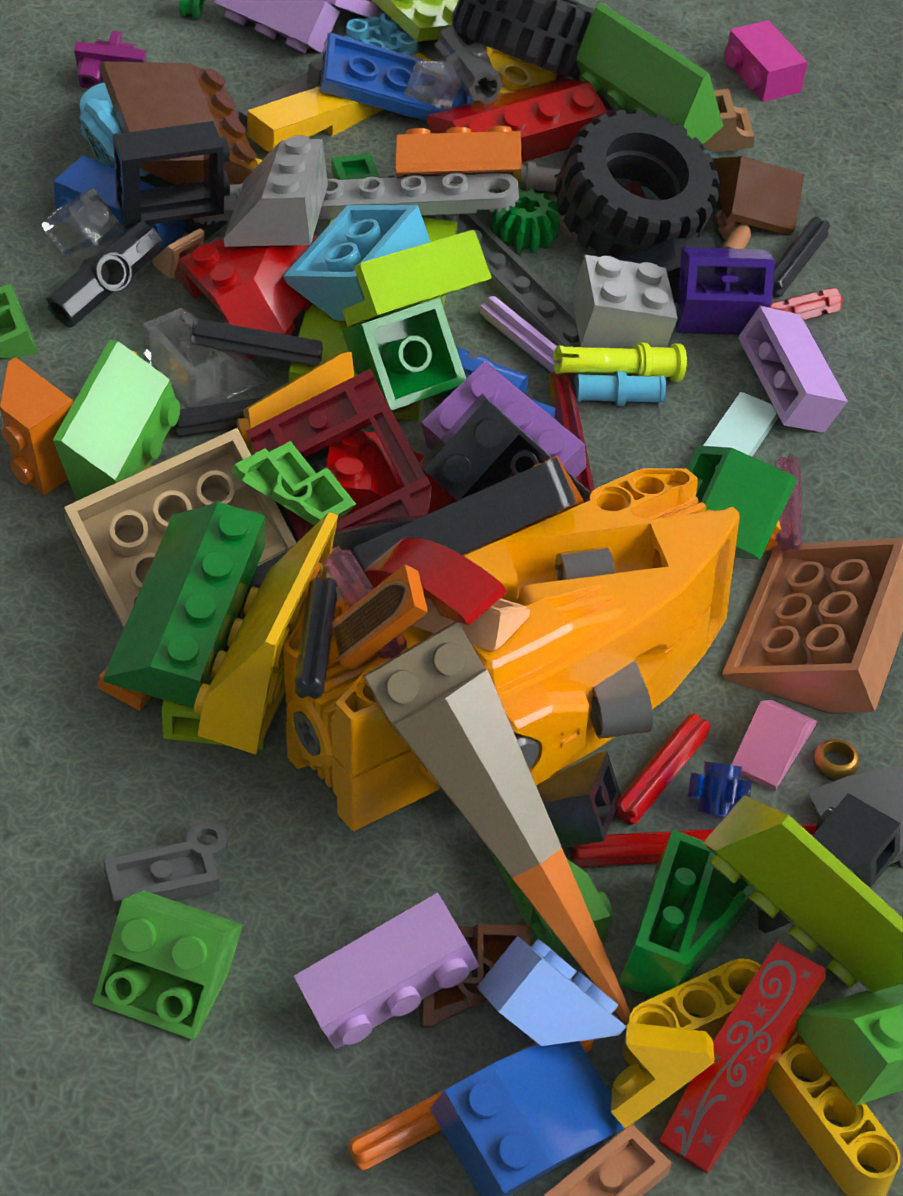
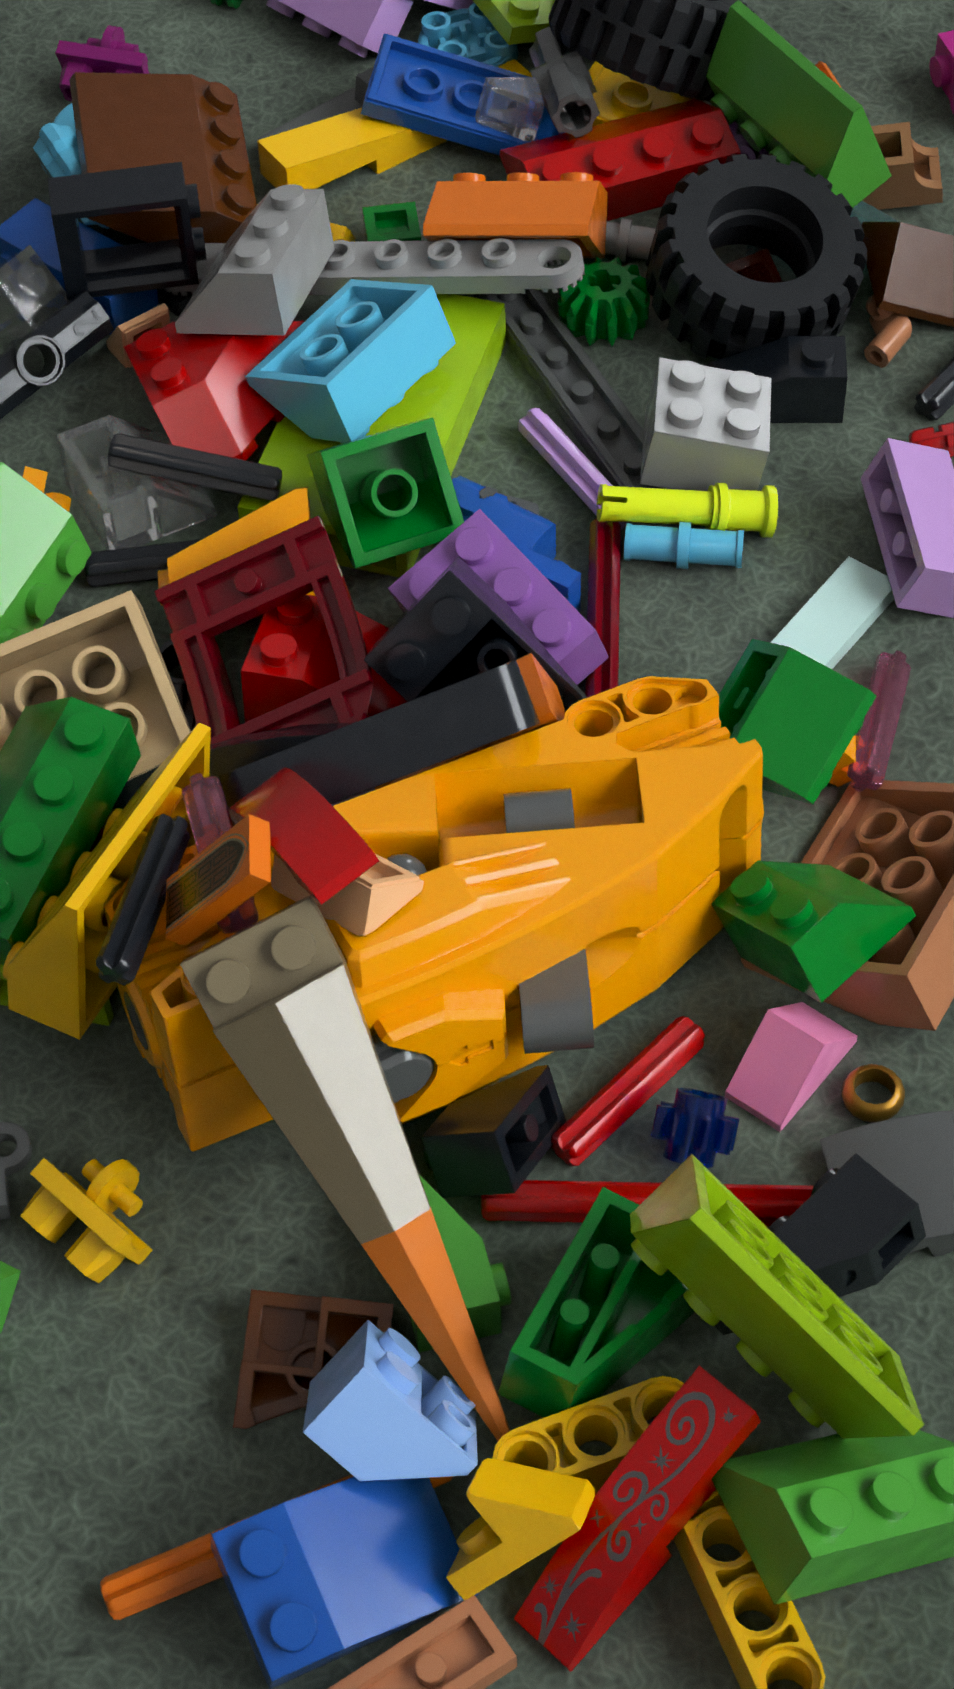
camera: 15 degrees right, 5 degrees up
bright green slope [230,441,356,526] -> none
lavender brick [294,893,479,1049] -> none
lime panel [342,230,492,327] -> none
dark purple slope [676,247,775,334] -> none
none -> yellow hips [20,1158,153,1284]
none -> green slope [712,861,916,1003]

